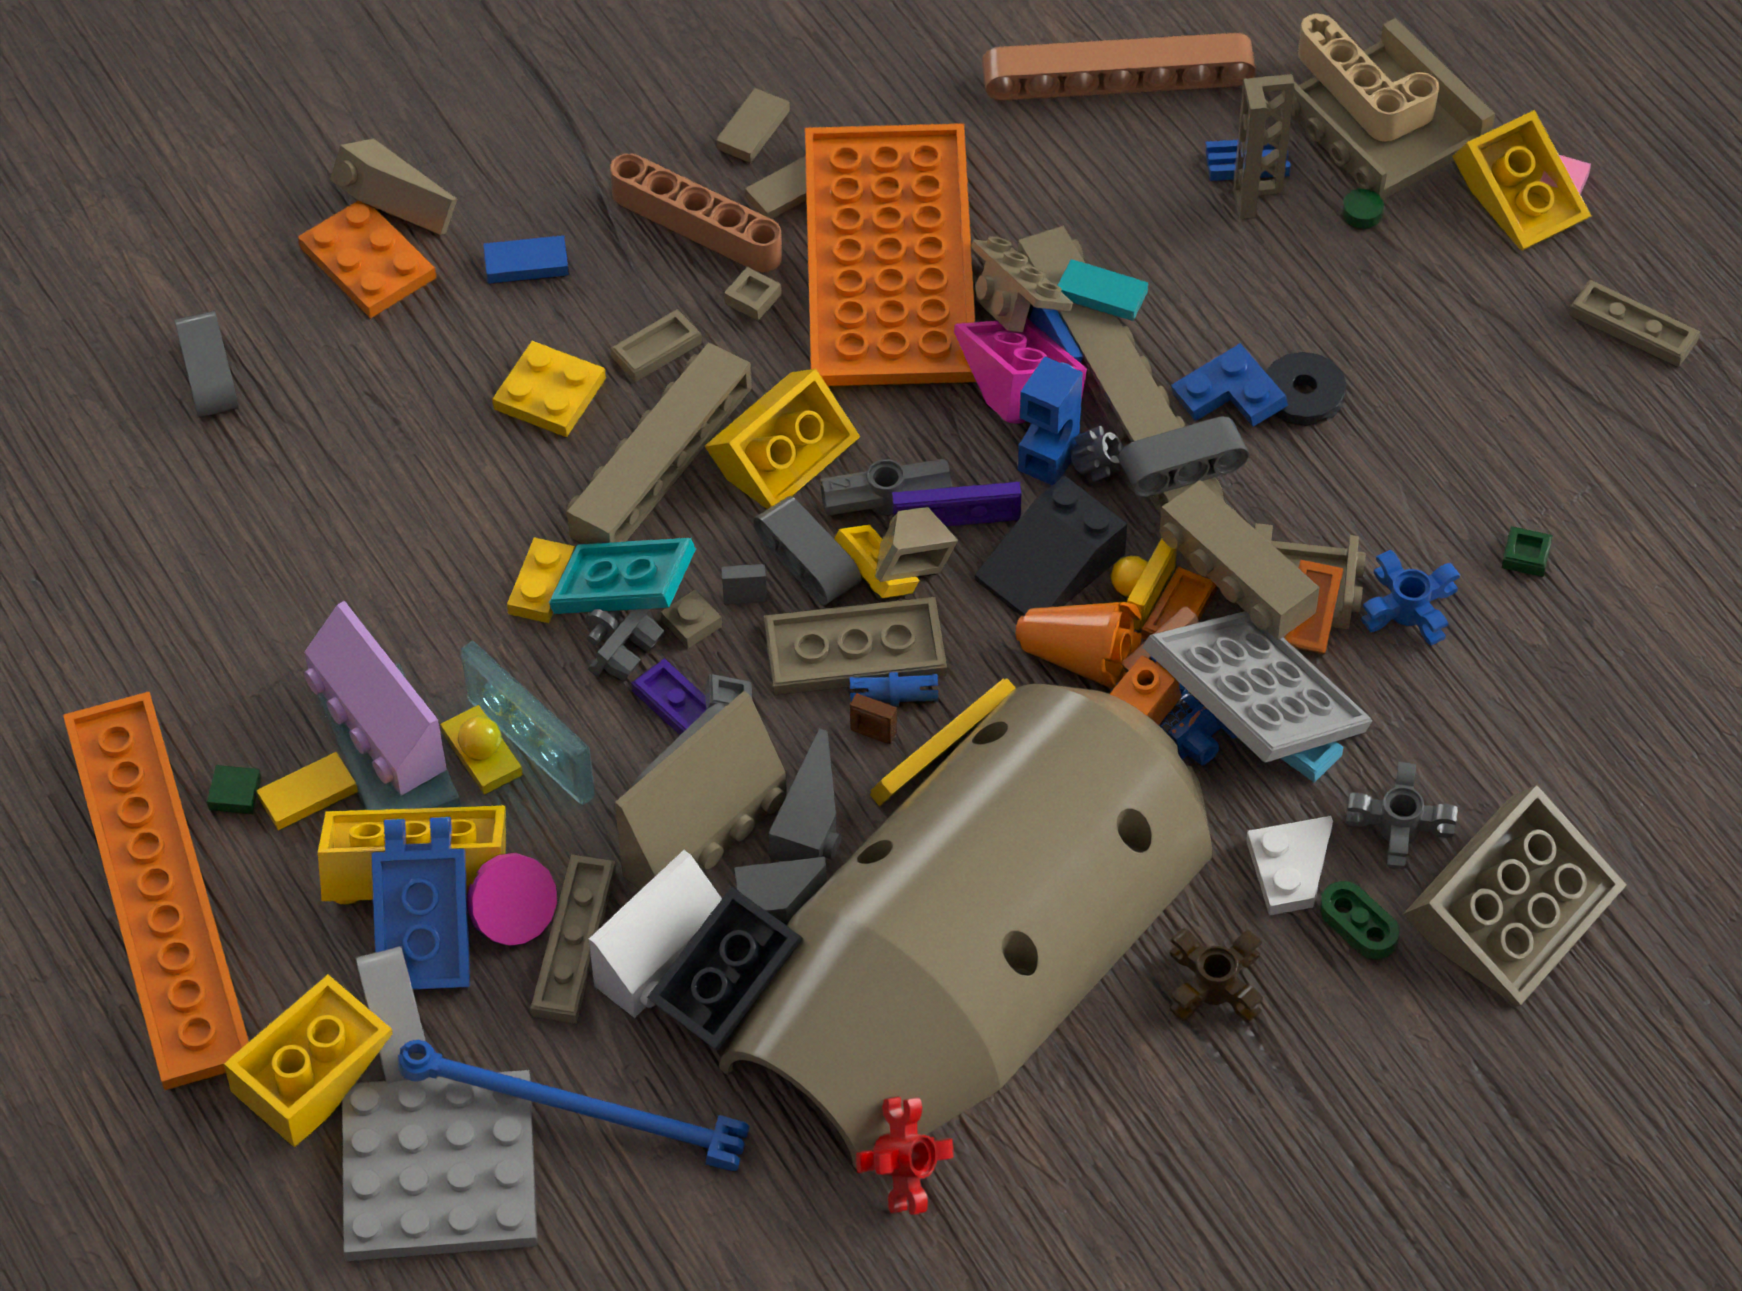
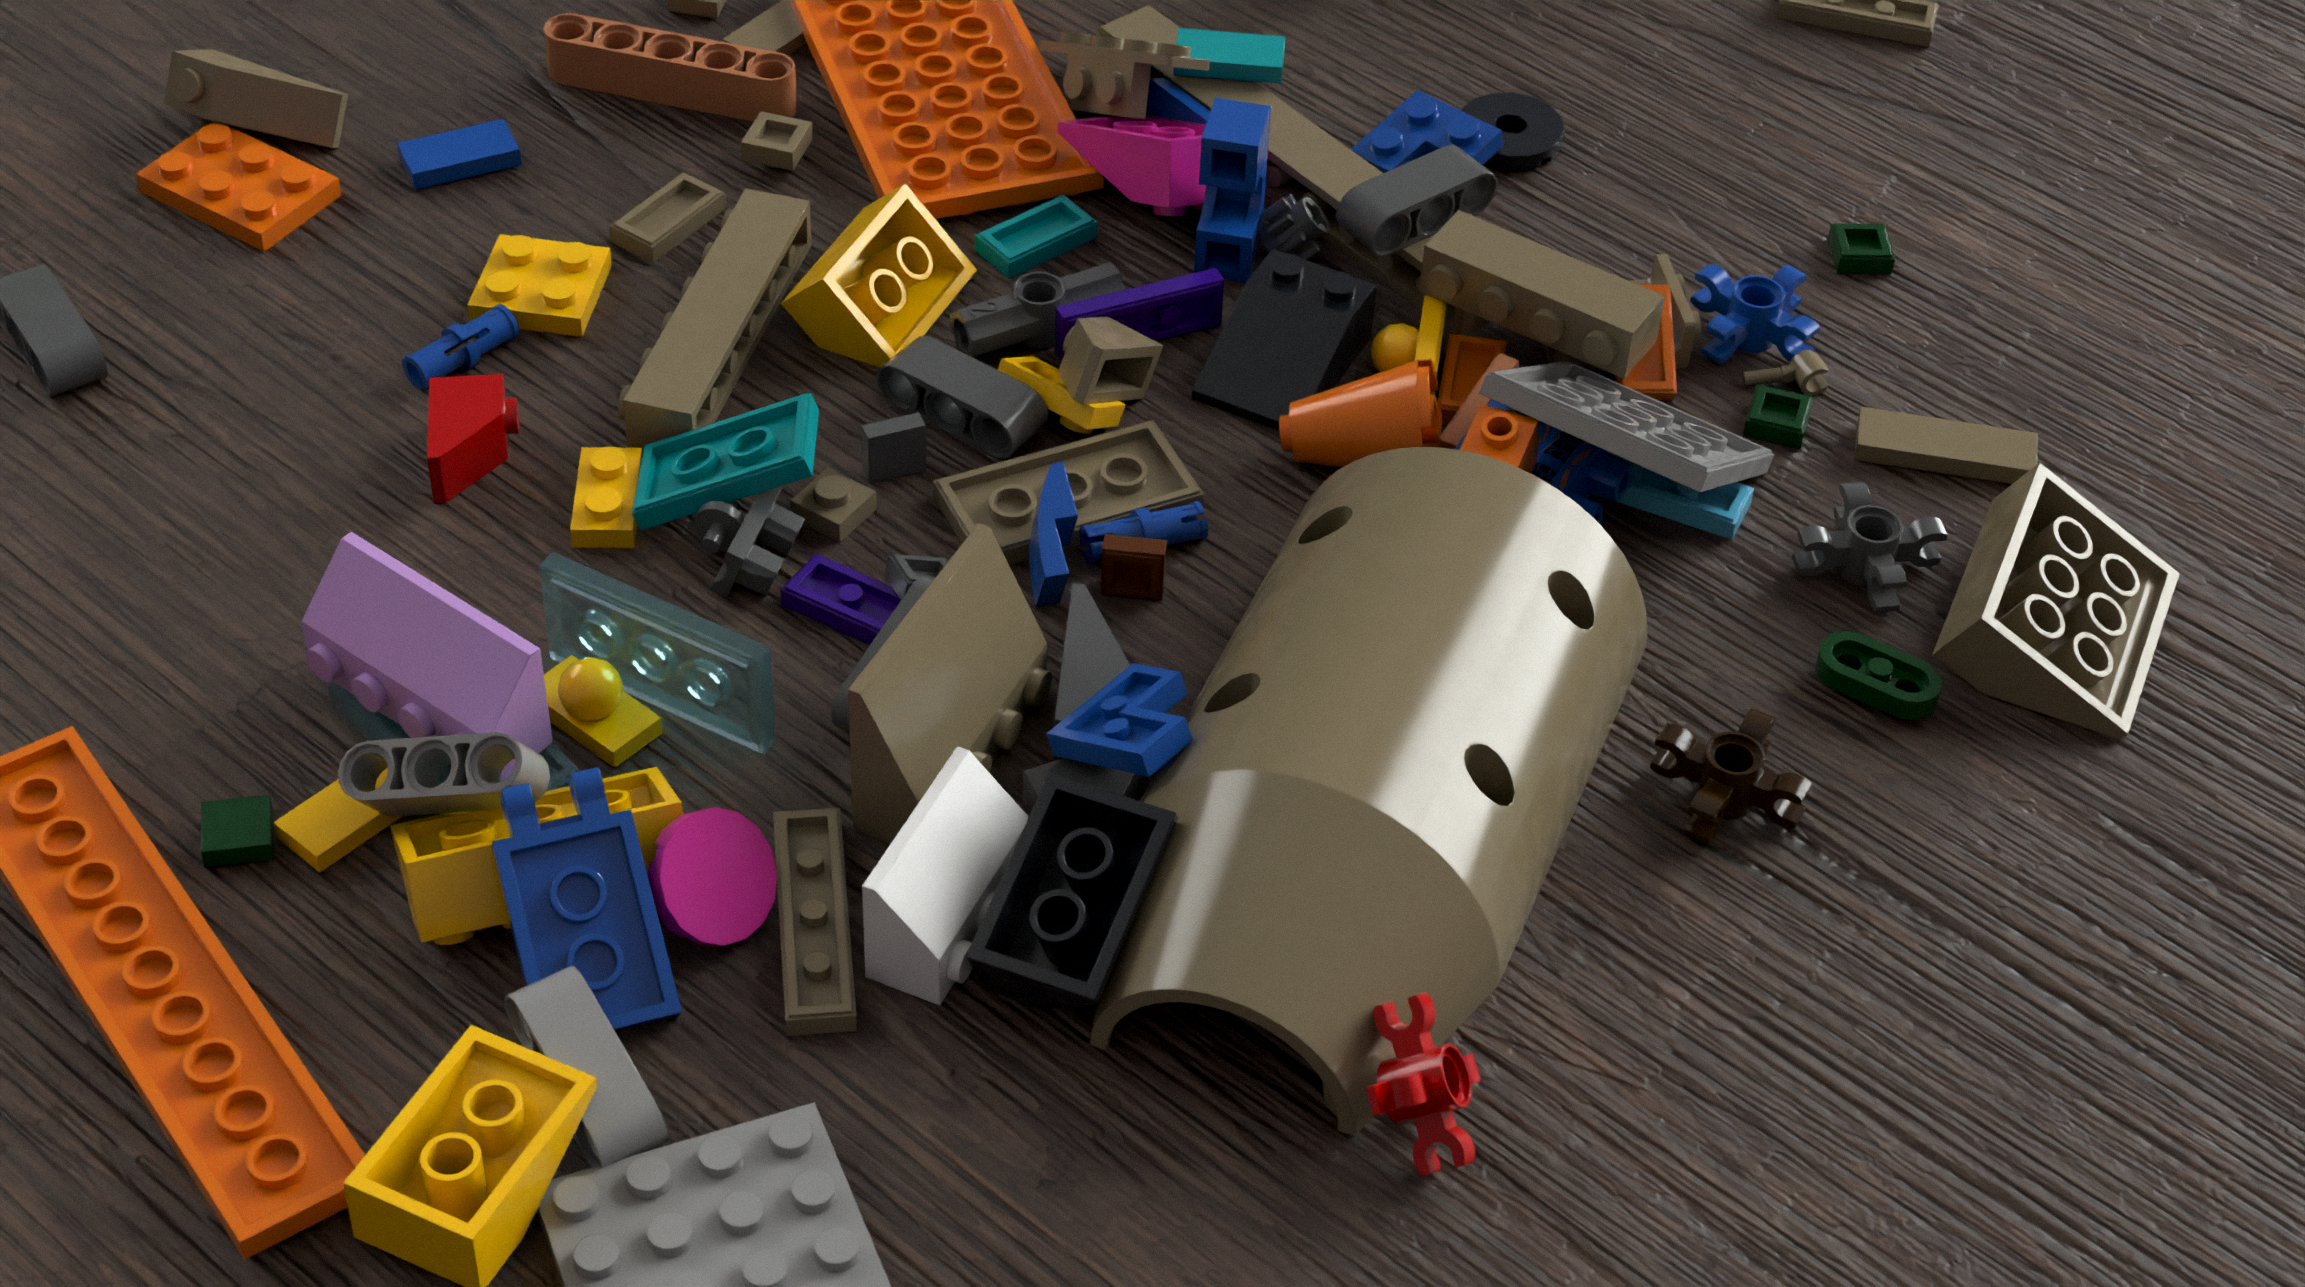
camera: 20 degrees left, 10 degrees down
blue hinge [398,1039,750,1171] -> none
yellow tile [869,678,1016,806] -> none
white wing [1246,816,1333,915] -> none
none -> light grey beam [338,732,550,816]
none -> blue pin [402,304,519,390]
none -> red slope [427,374,519,504]
none -> teal tile [975,194,1098,279]
none -> blue slope [1029,462,1078,606]
none -> blue plate [1046,663,1193,777]
none -> dark tan hand [1743,350,1829,396]
none -> dark green tile [1743,385,1814,449]
none -> dark tan tile [1854,407,2038,484]

